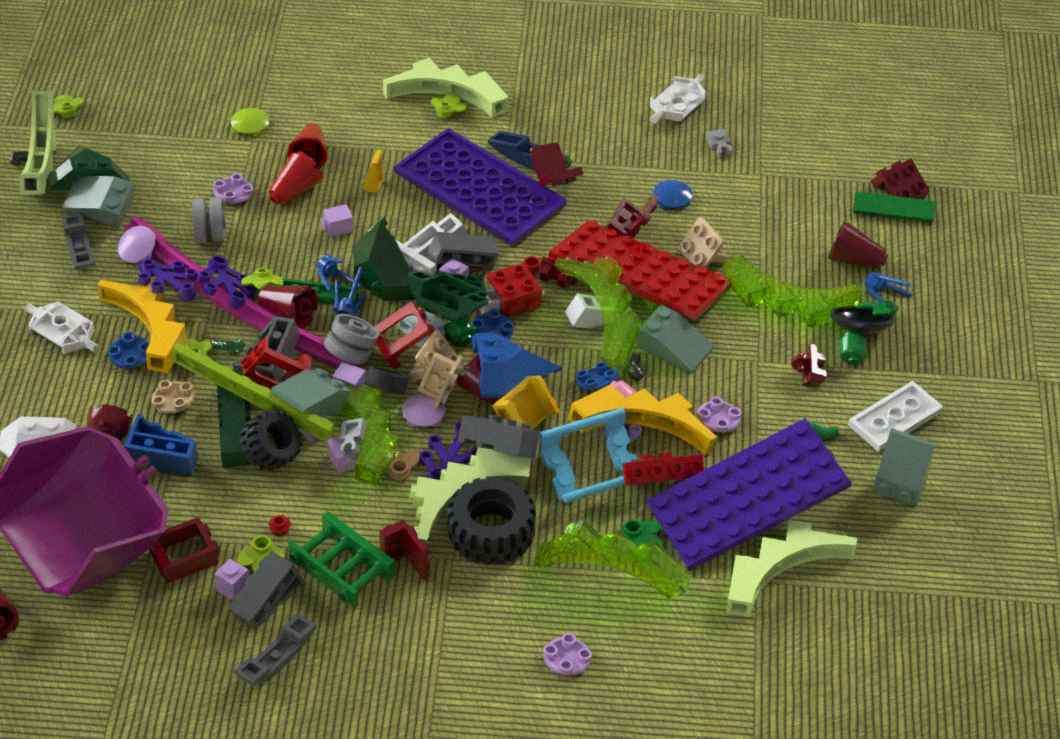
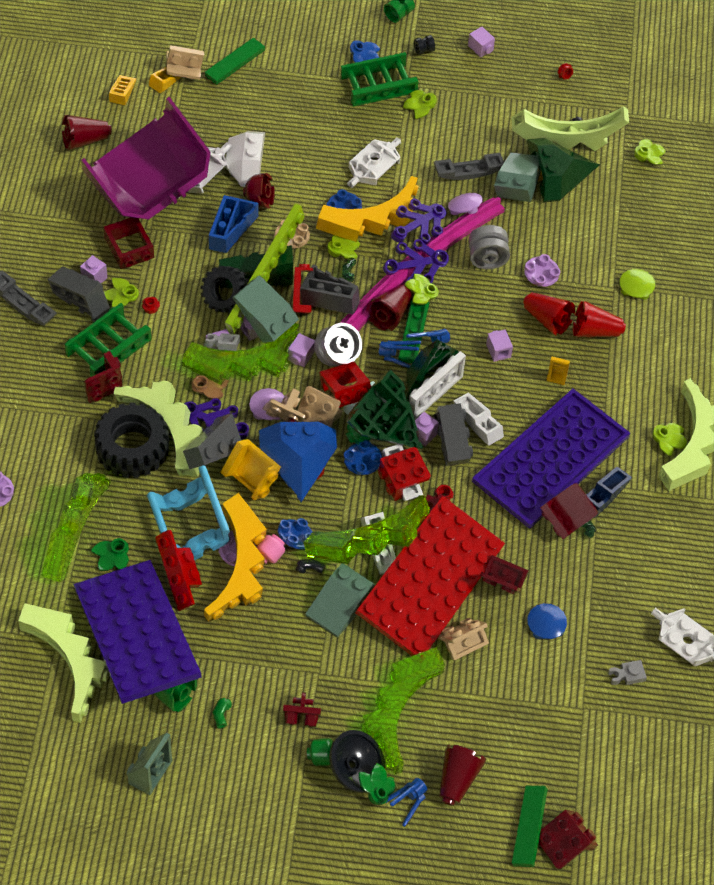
camera: 90 degrees right, 10 degrees up
black tyre [365,366,409,394] -> none
lavender dish [697,396,741,433] -> none
white plate [848,381,943,452] -> none

